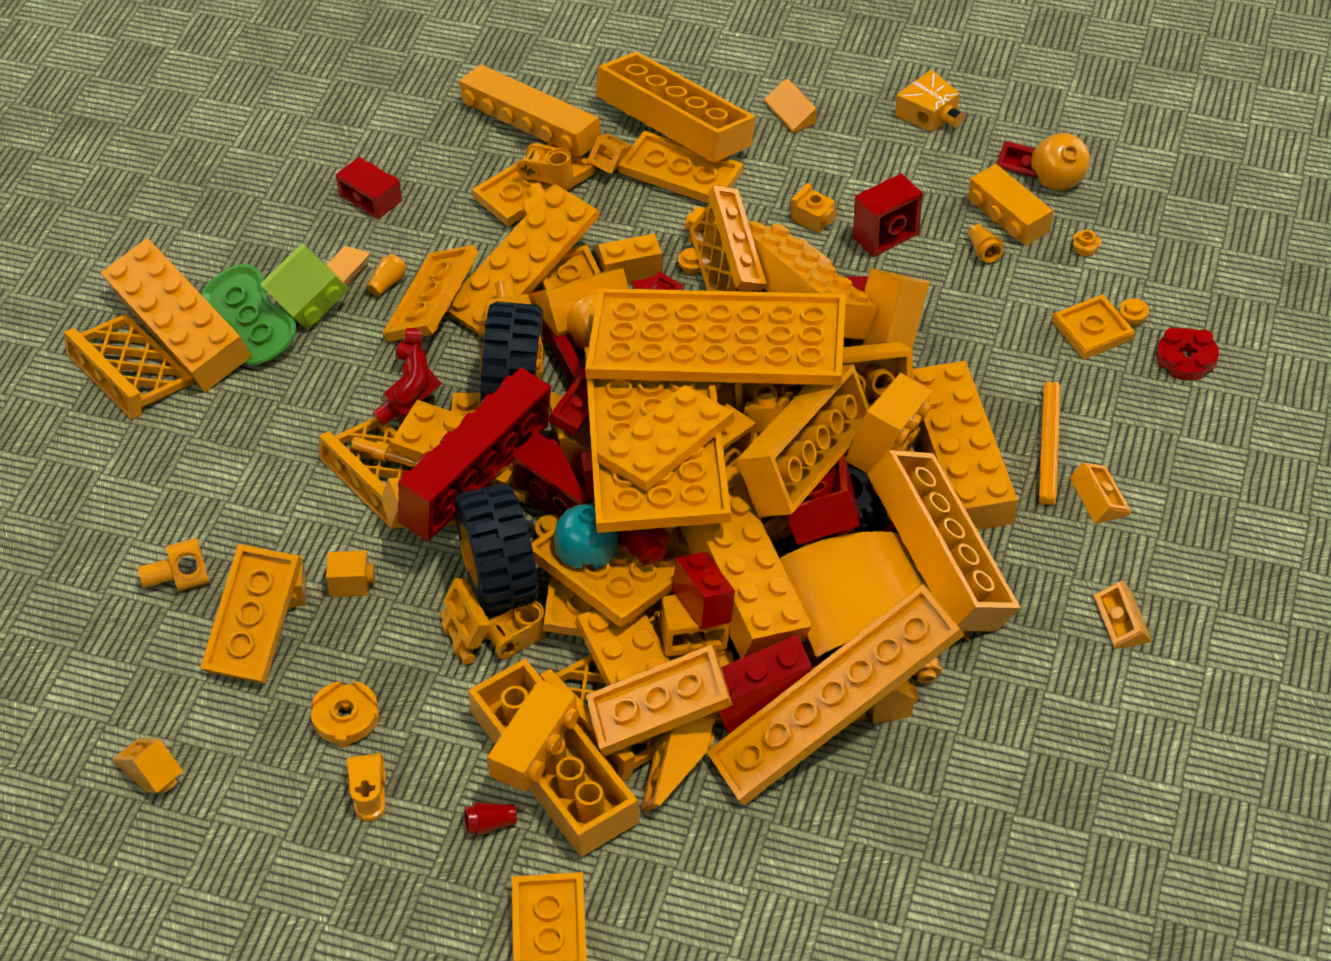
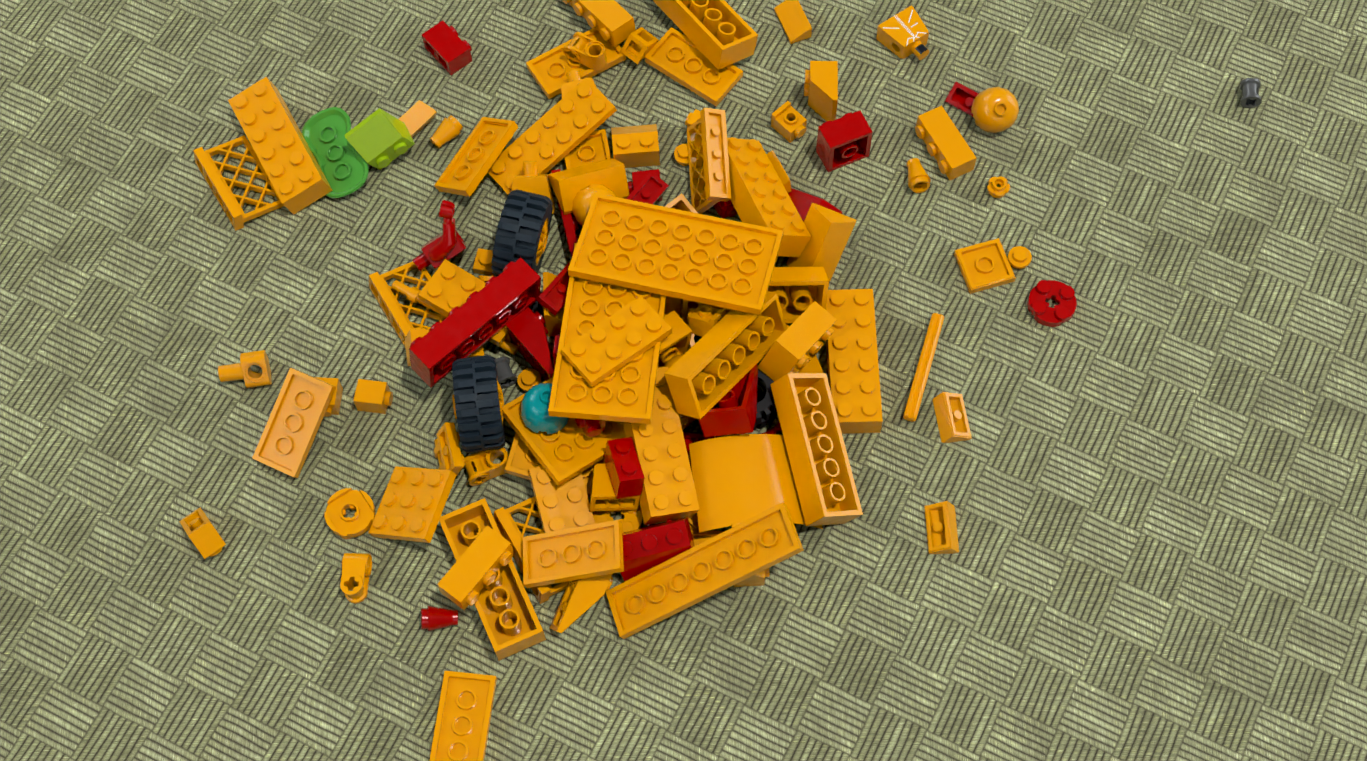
camera: 10 degrees right, 15 degrees up
none -> light orange plate [368,466,457,543]
none -> light orange slope [804,61,838,121]

